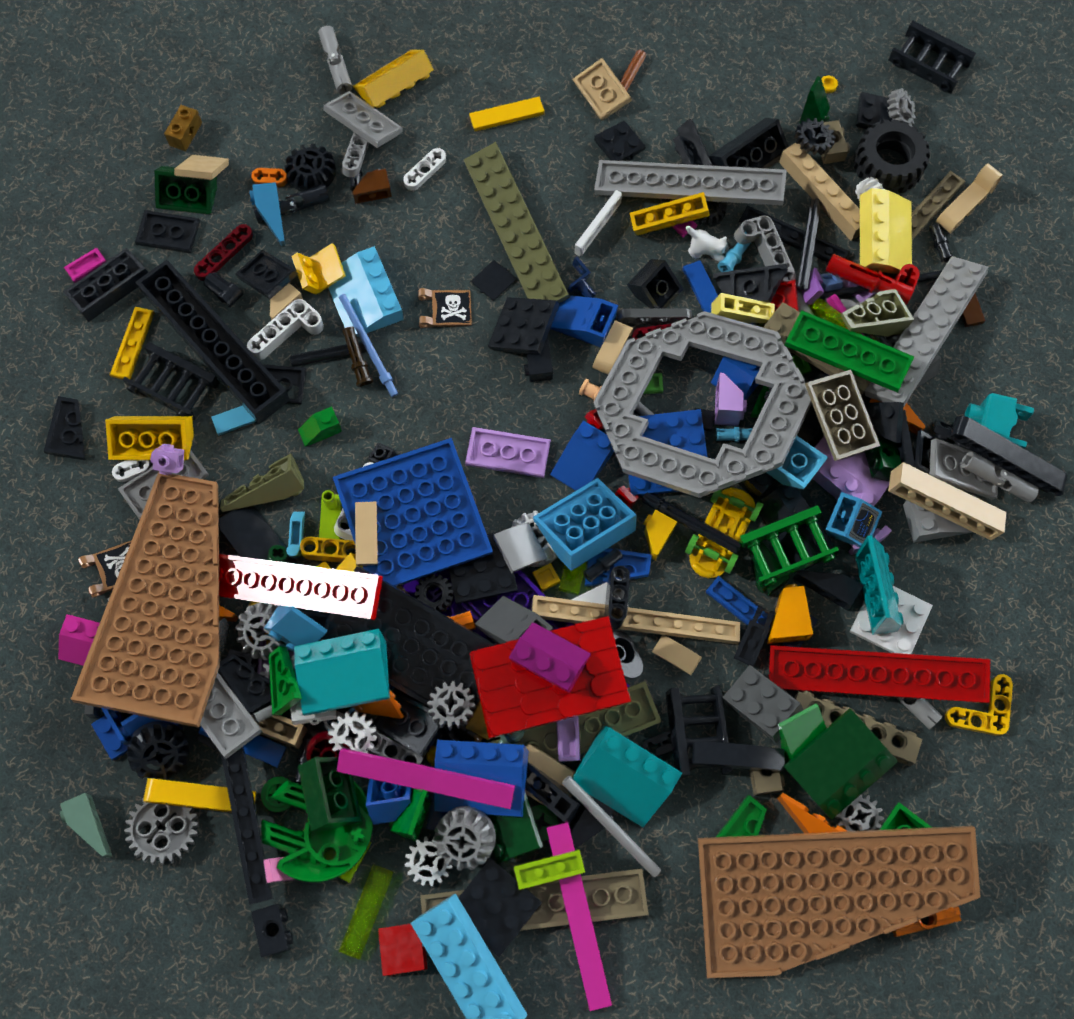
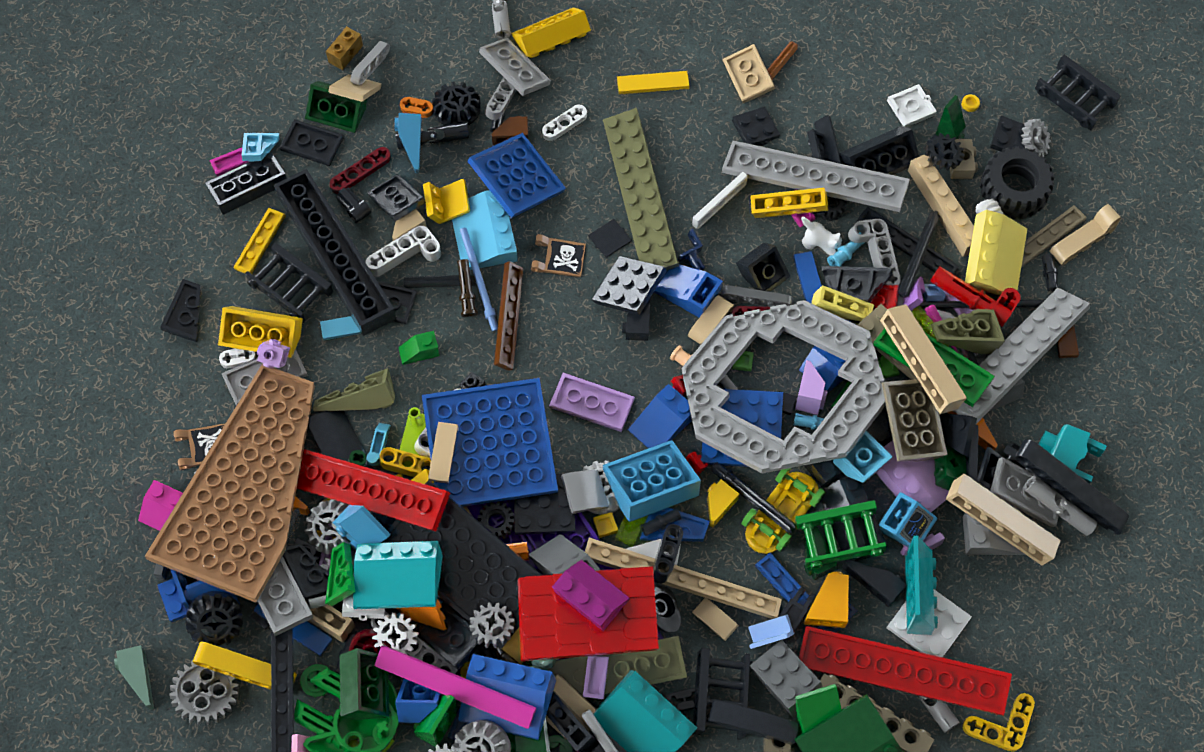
camera: 10 degrees right, 5 degrees down
none -> medium azure wing [242,133,279,162]
none -> light grey beam [351,41,390,85]
none -> blue plate [467,133,566,218]
none -> reddish brown plate [494,261,523,370]
none -> light blue panel [748,614,794,649]
none -> tan brick [880,304,967,414]
none -> white plate [887,84,937,127]

